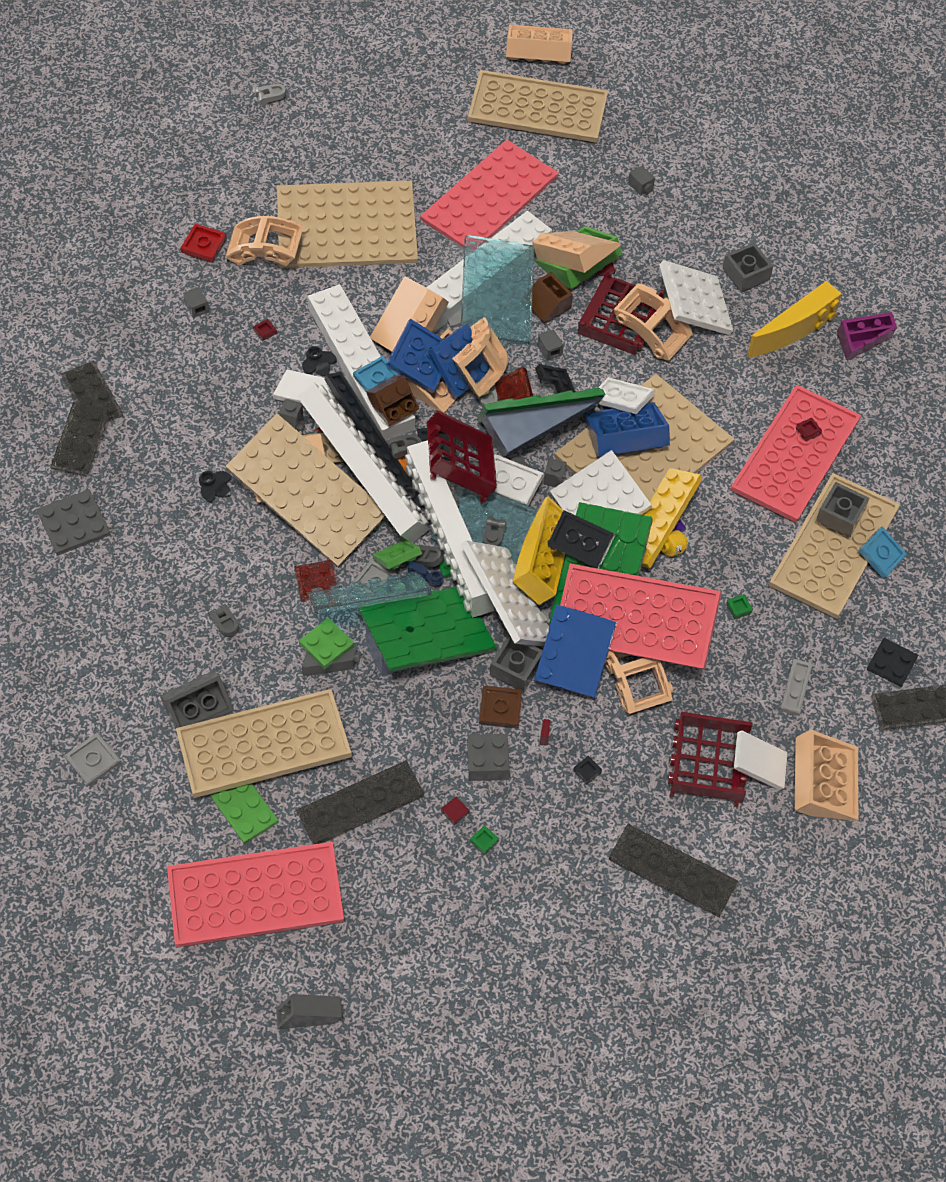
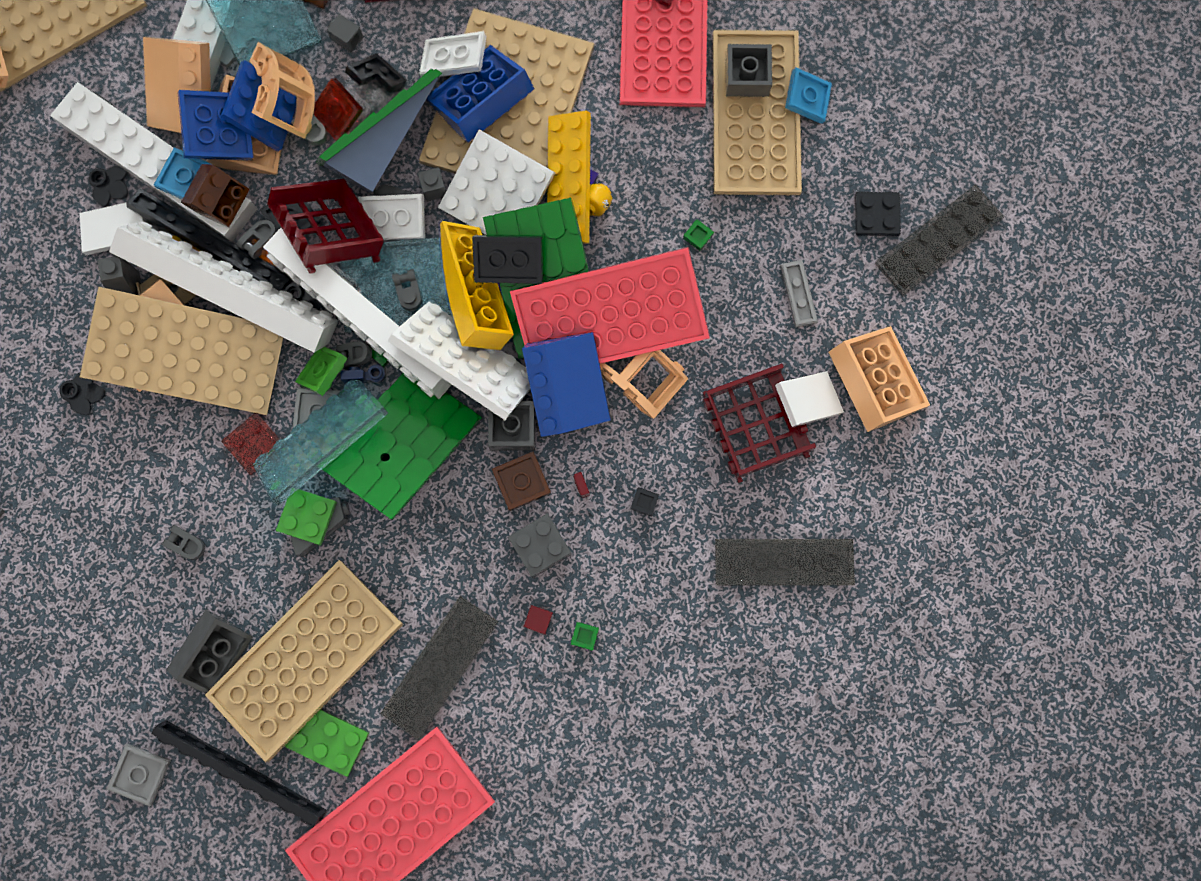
camera: 25 degrees left, 20 degrees up
dark red tile [253,319,277,342] -> none
none -> black plate [151,720,327,826]

